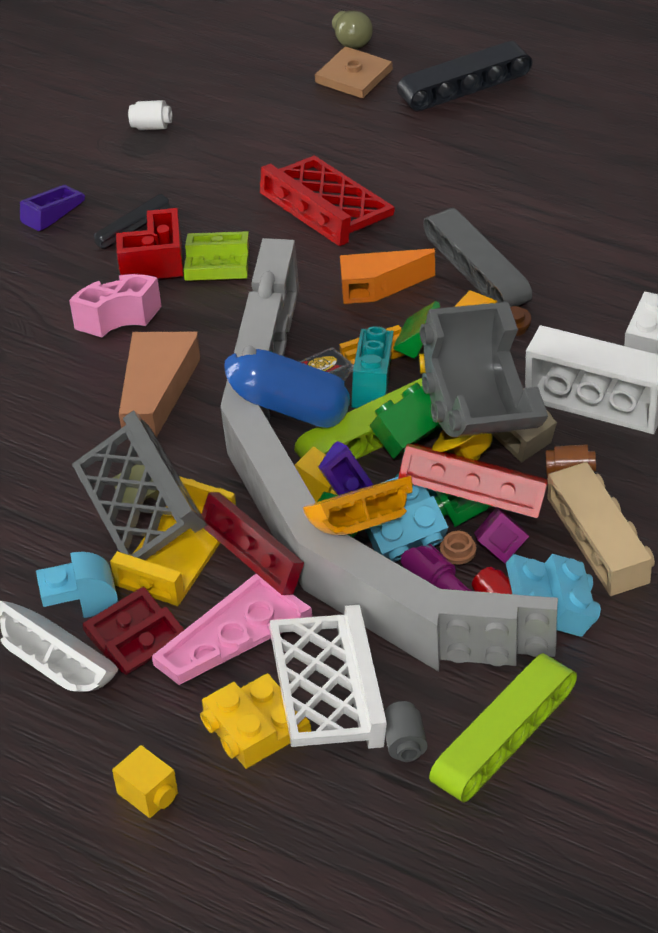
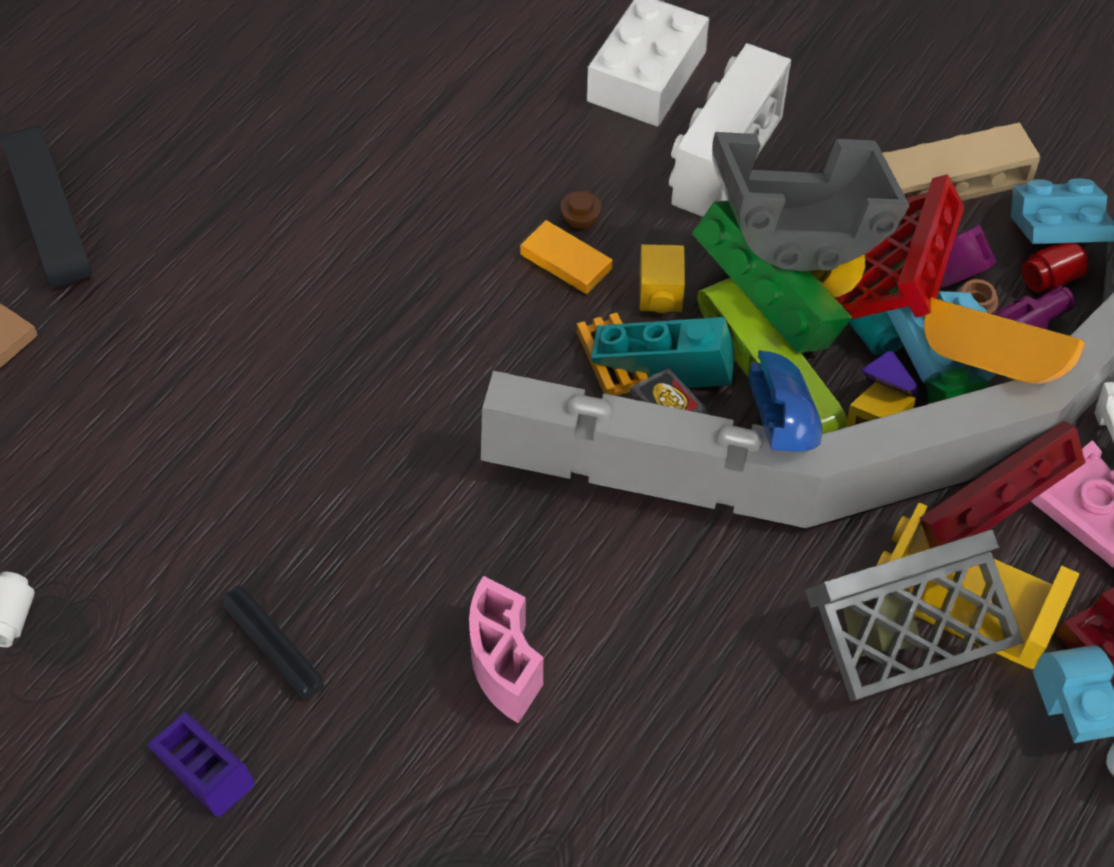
camera: 90 degrees left, 10 degrees up
red brick [116,208,184,278] -> none
nougat slope [119,332,201,438] -> none
lime slope [184,231,249,281] -> none
red fence [260,155,395,246] -> none
orange slope [340,248,435,304] -> none
green slope [393,301,440,358] -> none
dark grey beam [423,207,532,307] -> none

